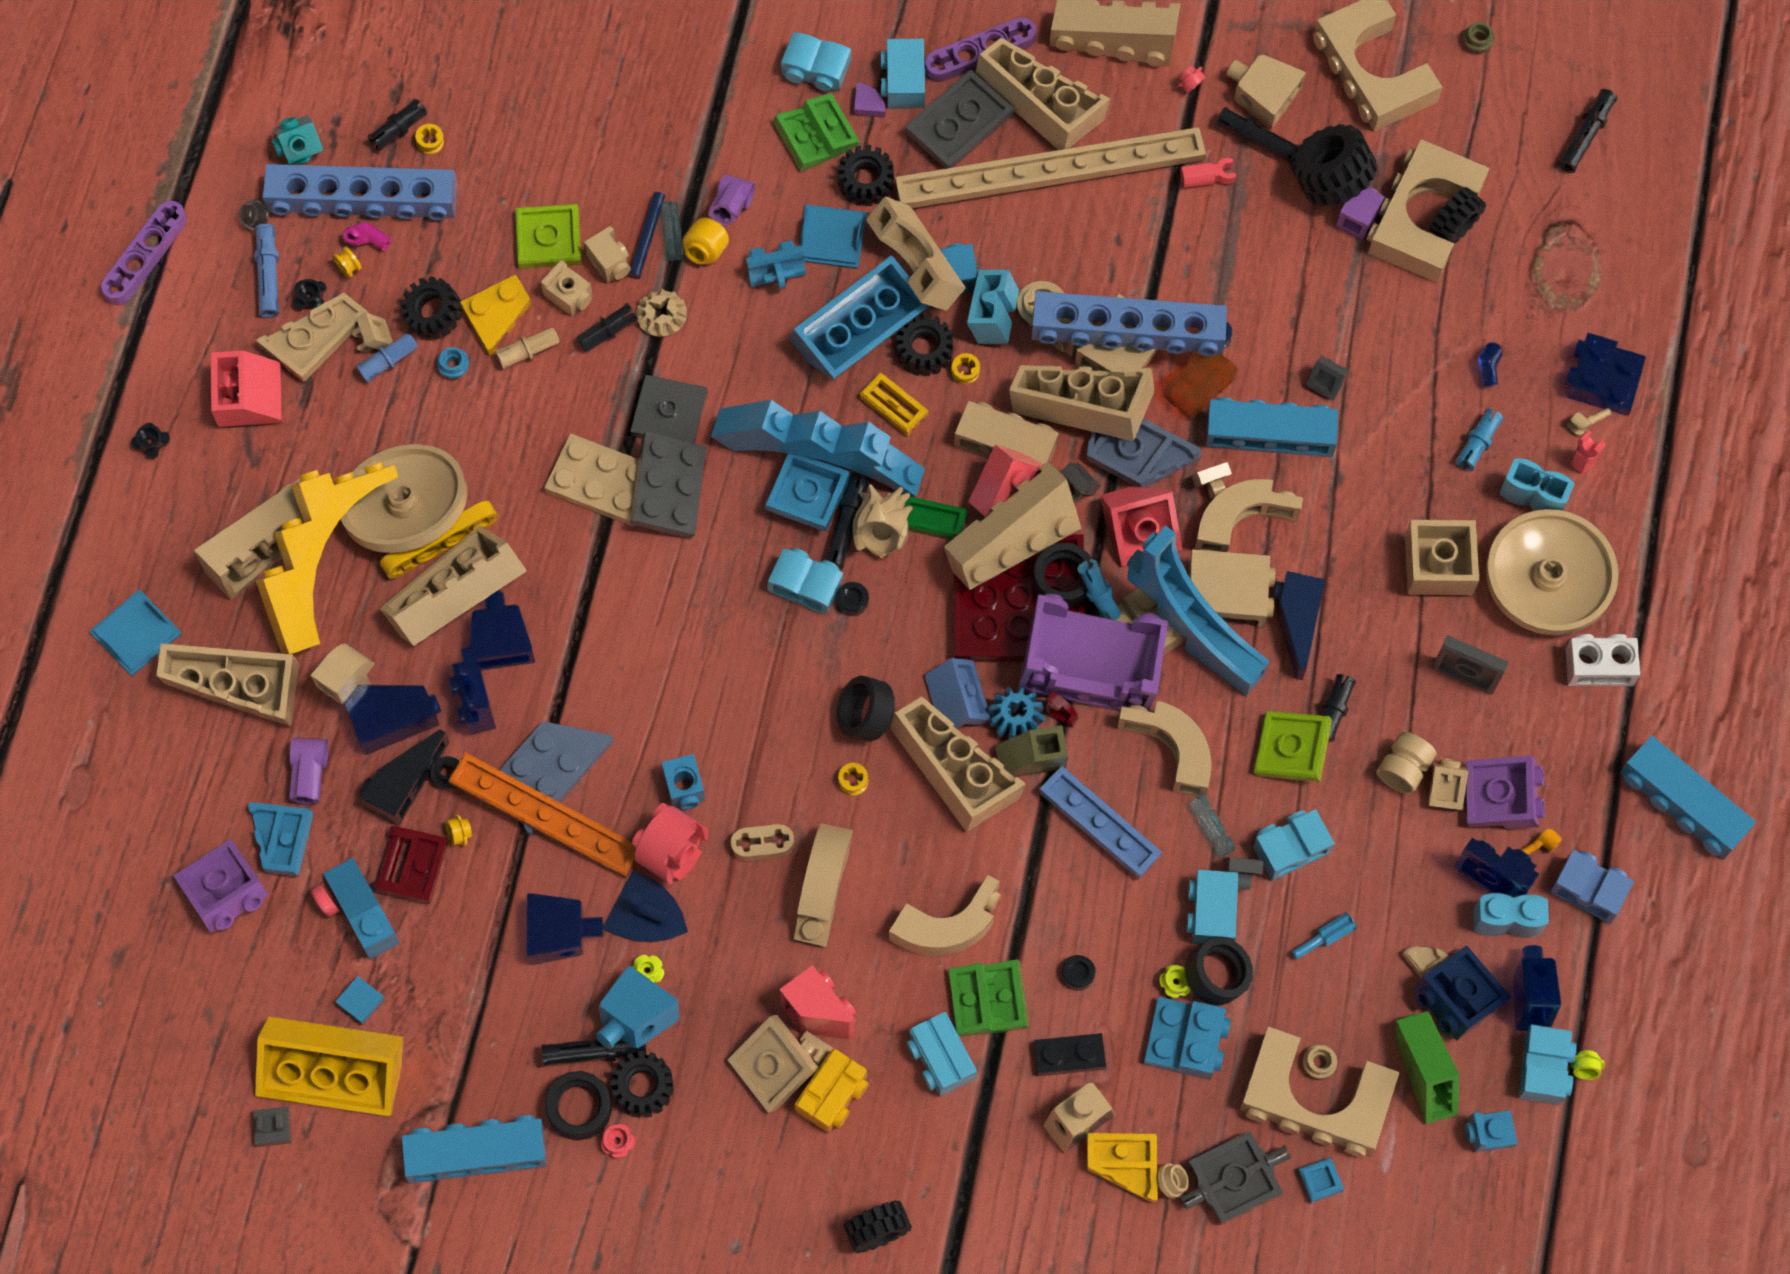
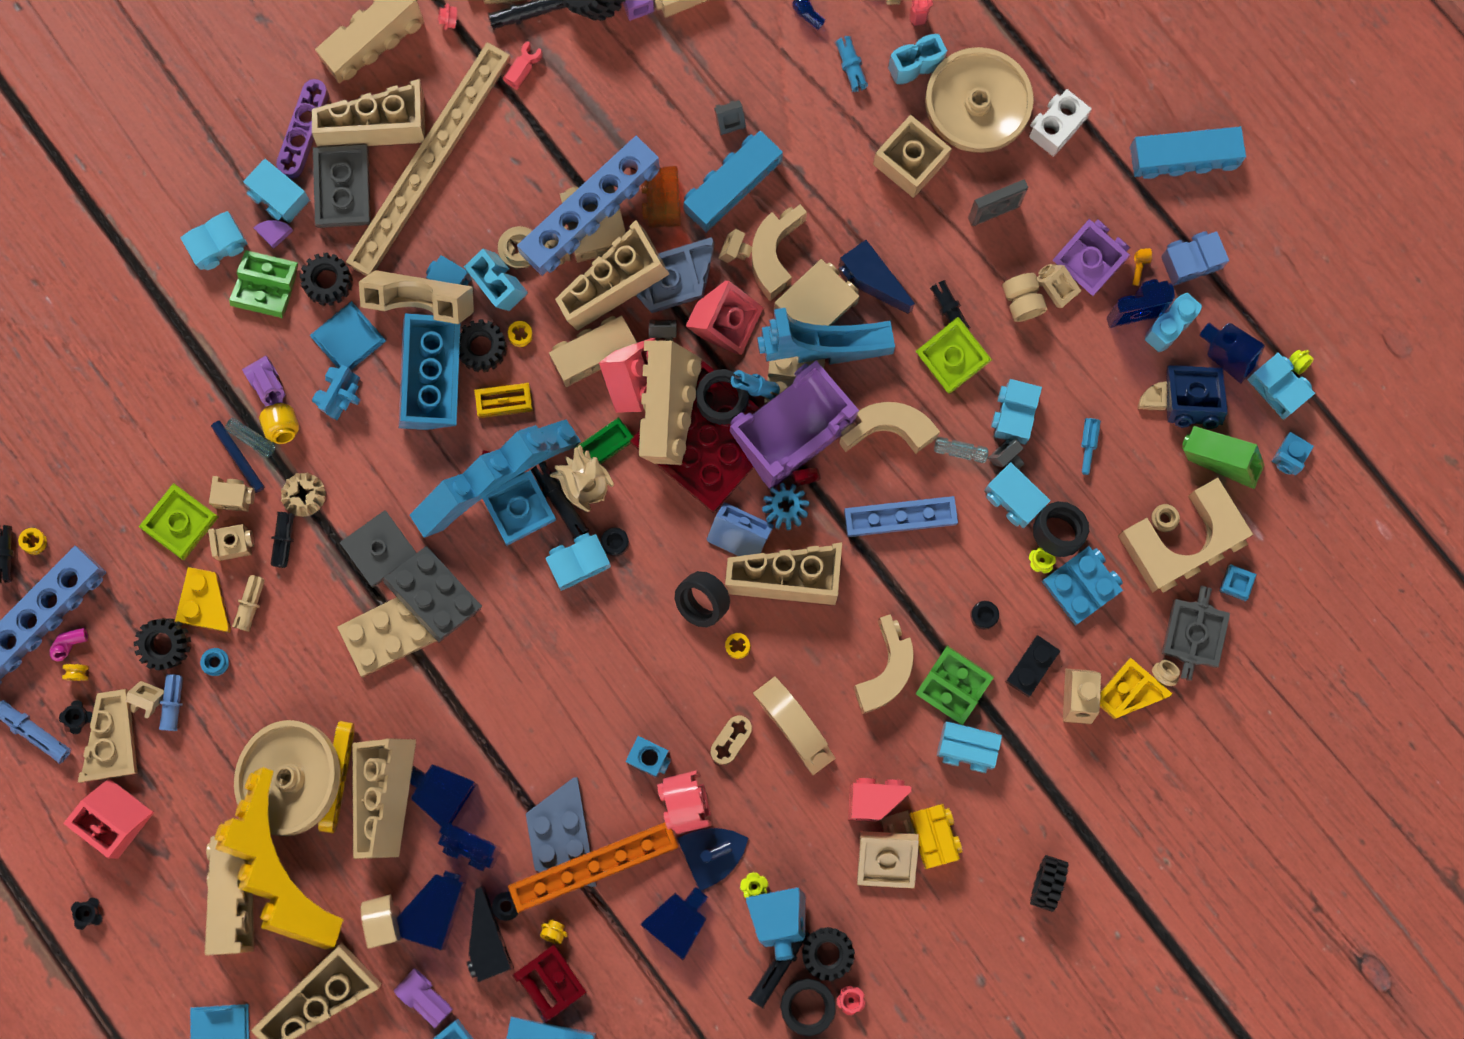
camera: 50 degrees left, 10 degrees up
olive slope [995,726,1068,777] -> none

